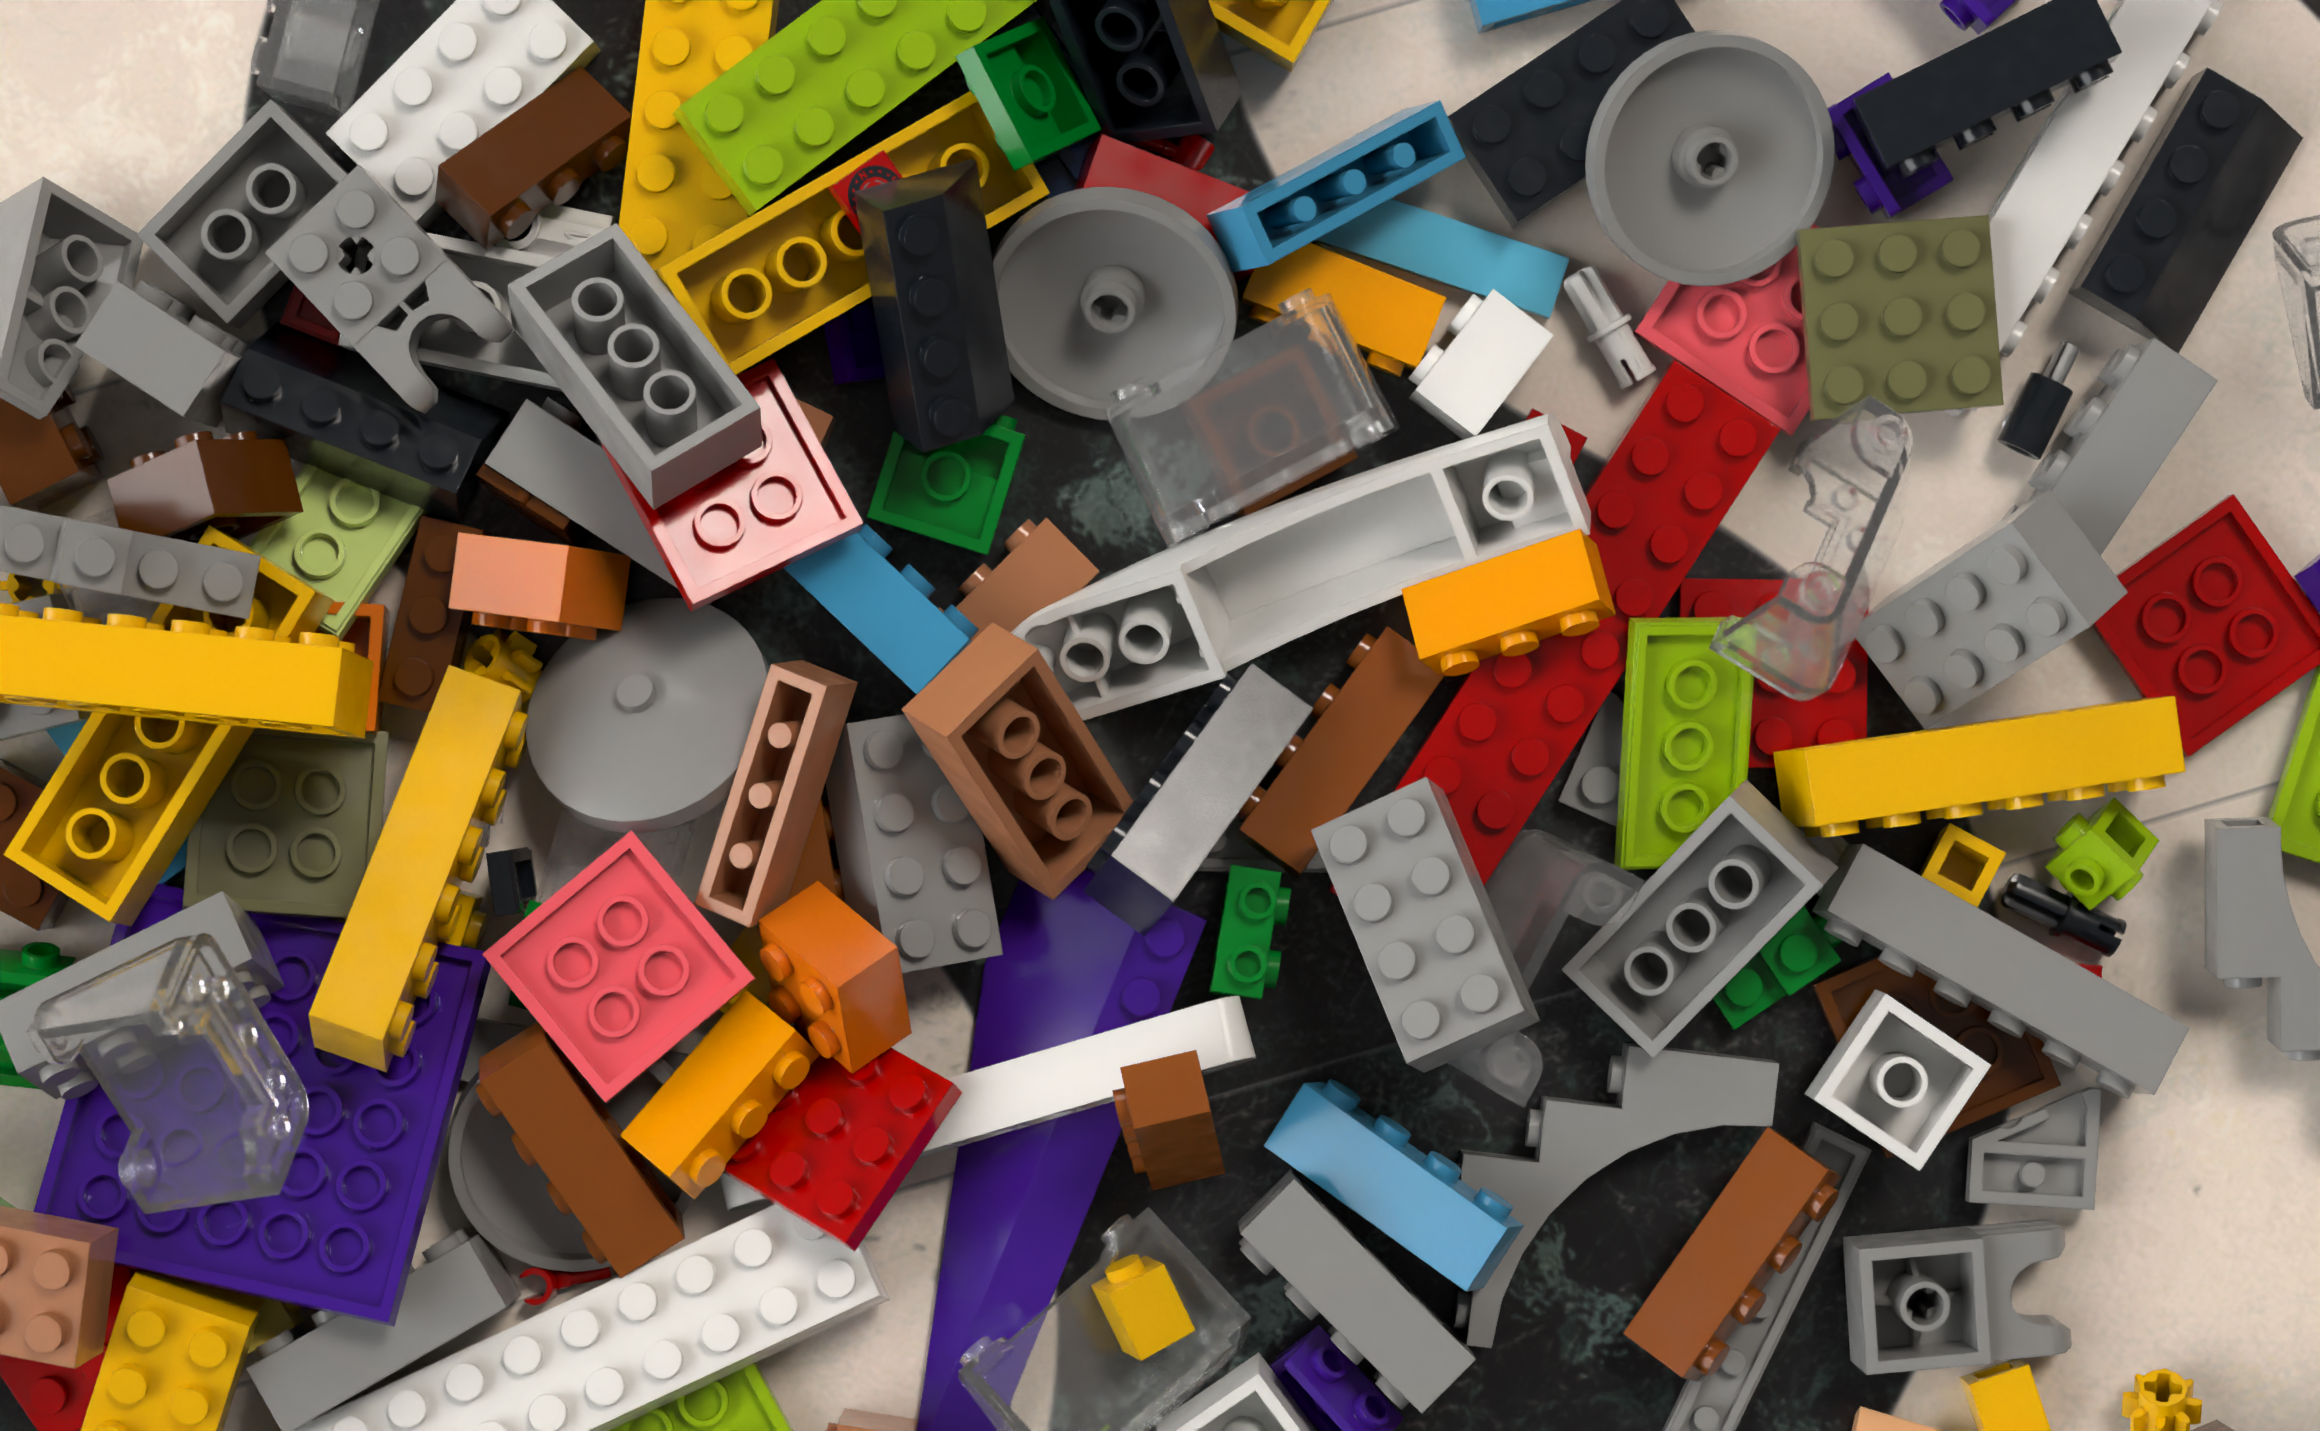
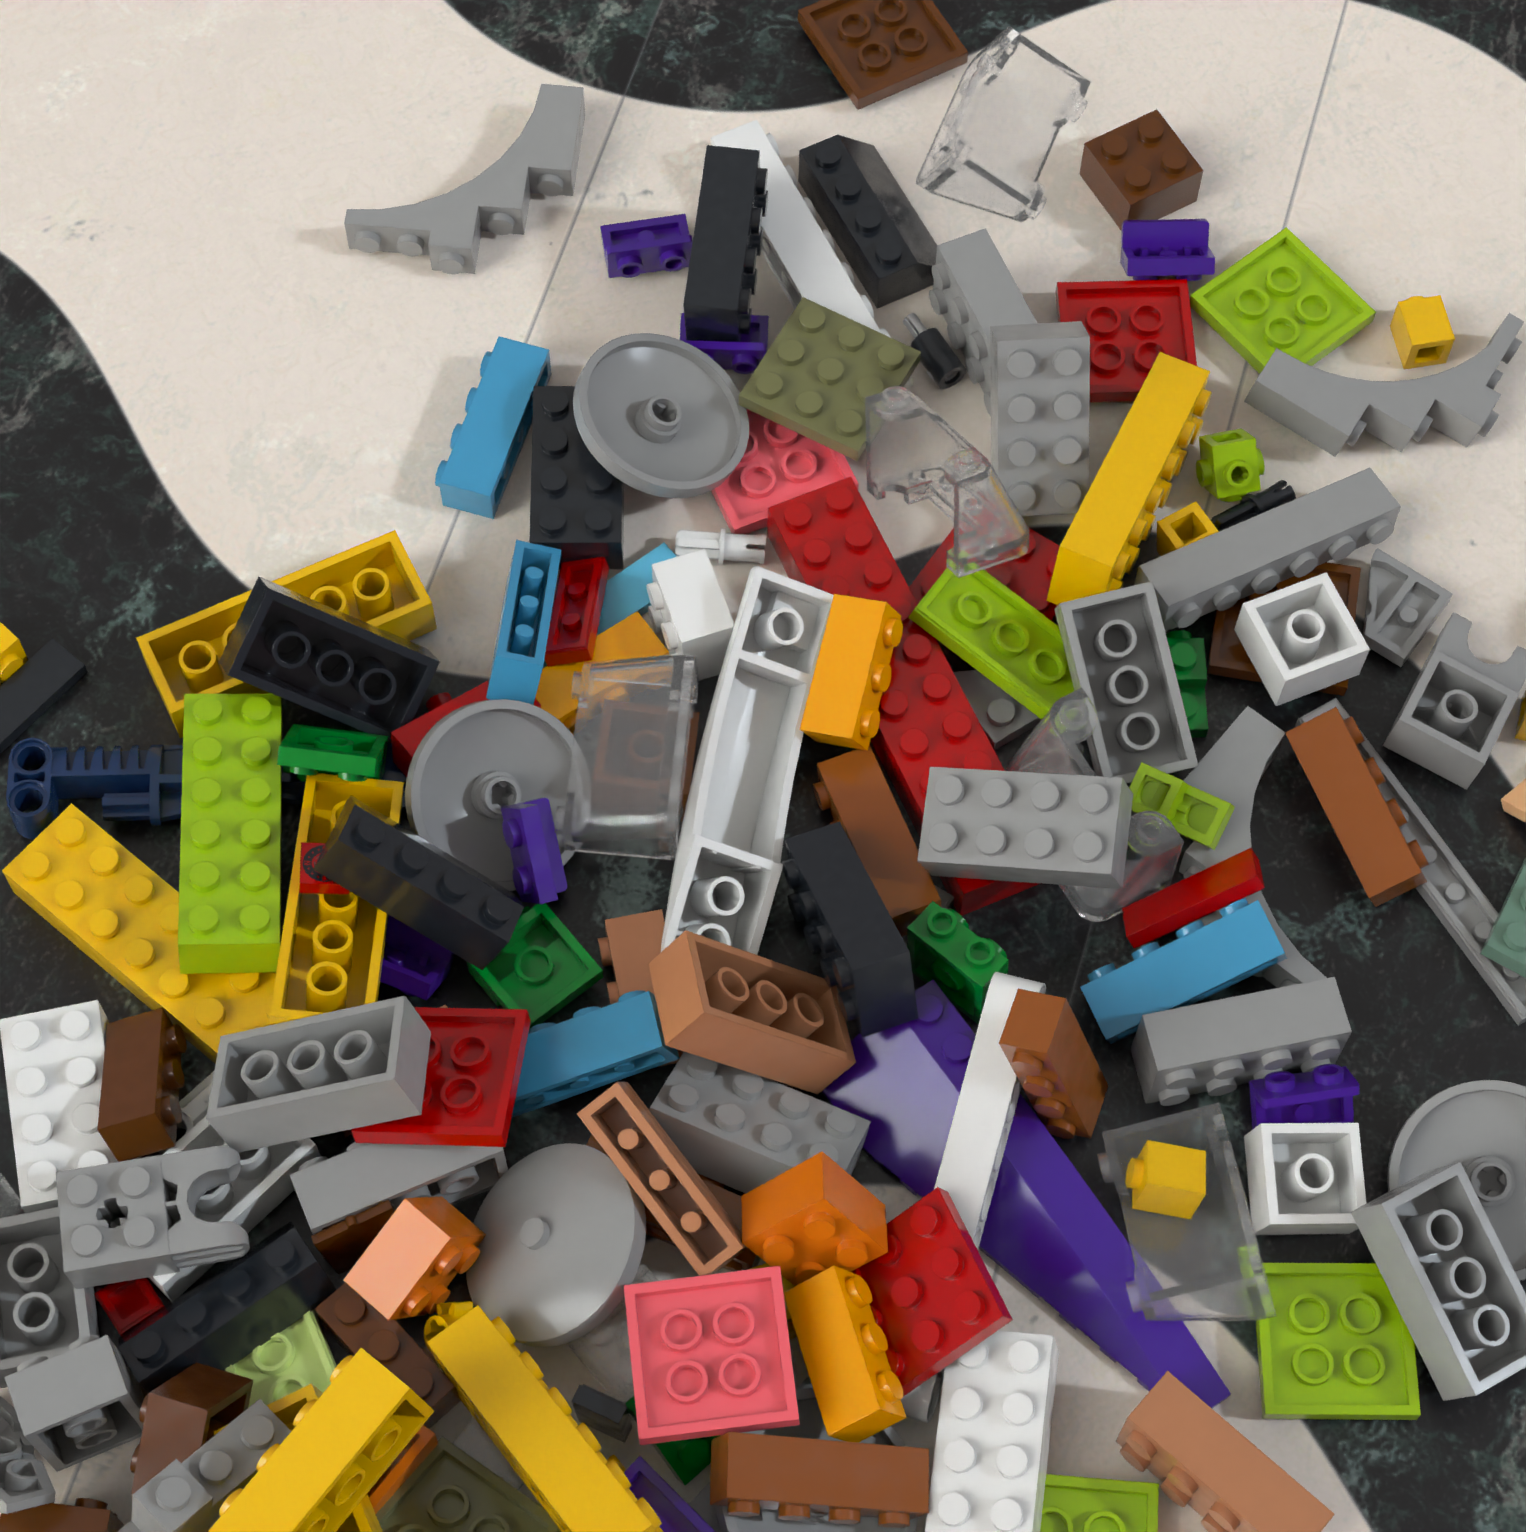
camera: 55 degrees left, 25 degrees down
none -> dark purple bracket [501,798,567,904]
none -> red tile [544,557,609,667]
none -> red tile [1122,848,1265,948]
none -> lime slope [1129,762,1235,850]

